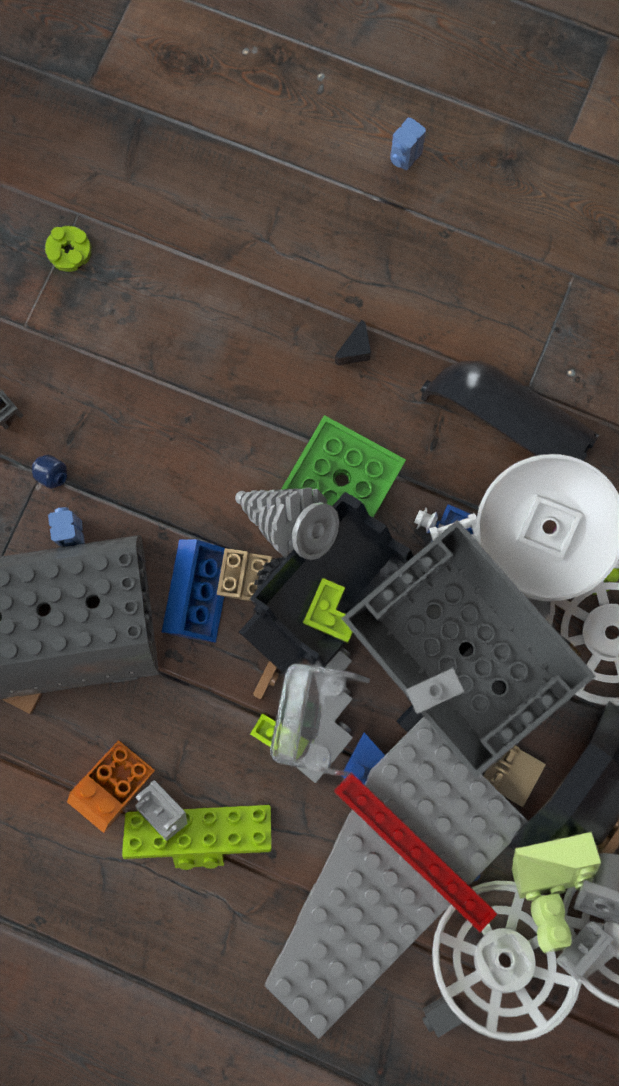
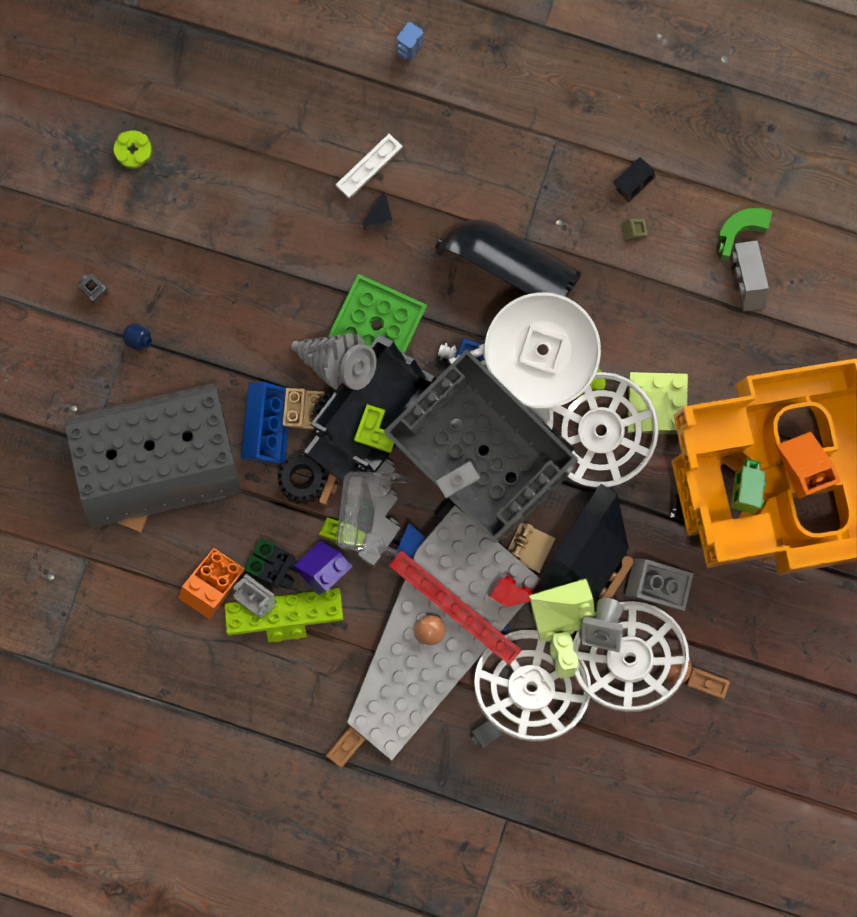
camera: 10 degrees left, 0 degrees up
medium blue brick [48,507,85,547] -> none
light grey hinge [556,921,614,981] -> none
none -> black hips [244,537,299,590]
none -> black tyre [278,453,327,504]
none -> dark purple slope [293,541,353,595]
none -> medium nougat plate [326,726,366,768]
none -> white plate [336,134,402,199]
none -> nougat hair [414,615,446,646]
none -> red slope [488,575,533,607]

